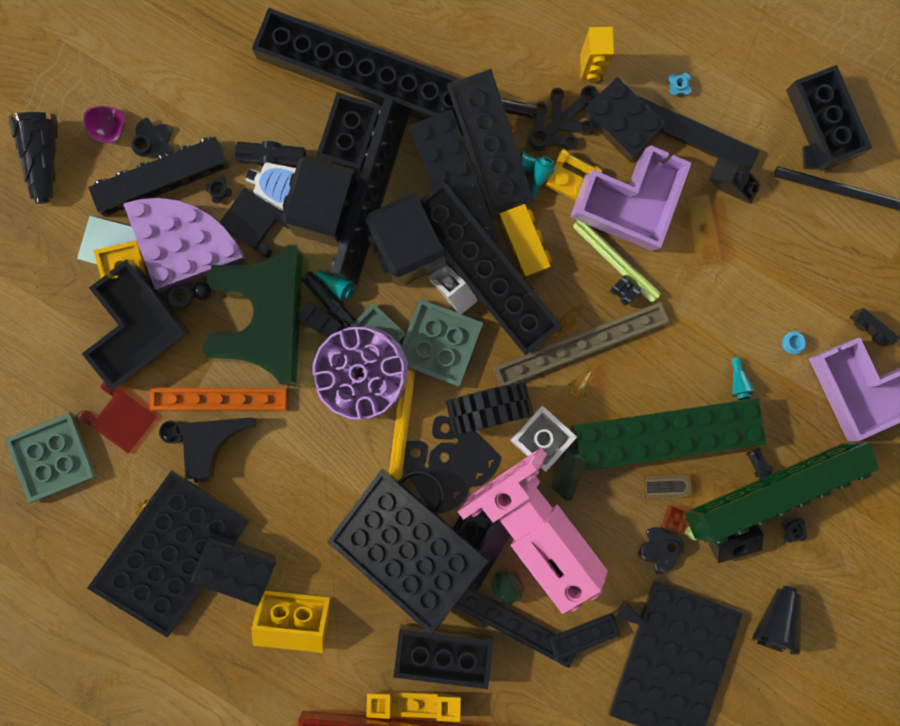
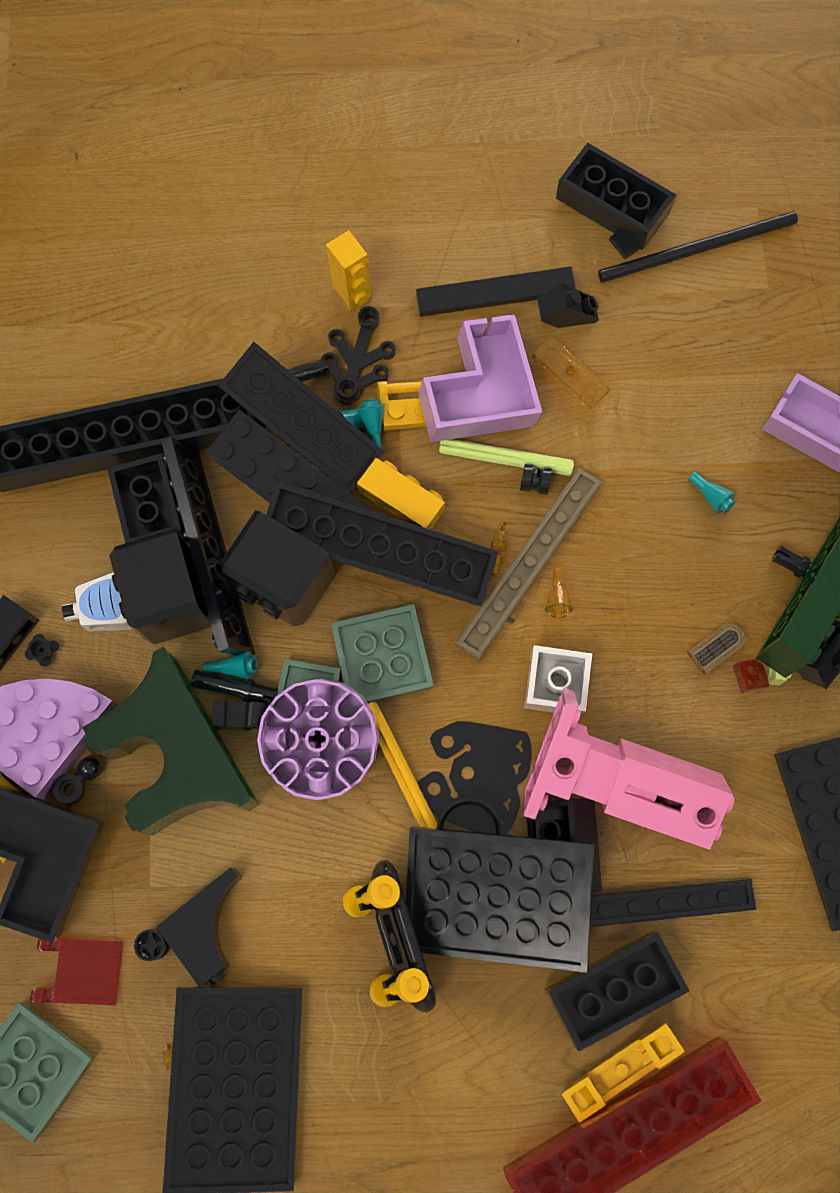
camera: 30 degrees left, 10 degrees down
orange tile [150,388,288,411] -> none
black brick [191,532,277,606] -> none
black flag [219,188,289,258] -> none
black piece [235,141,306,167] -> none
yellow slope [251,591,330,653] -> none
white slope [428,263,478,315] -> none
black tyre [446,381,534,436] -> none
clear green head [490,568,525,606] -> none
black tile [547,613,620,661] -> none
tile [551,448,587,501] -> none
dark green brick [572,398,766,471] -> none
black brick [583,76,666,162] -> none
black slope [612,602,644,626] -> none
black plate [638,527,684,574] -> none
medium azure plate [668,73,692,96] -> none
medium azure plate [782,332,806,354] -> none
black plate [849,308,900,347] -> none
none -> piece [343,860,436,1013]

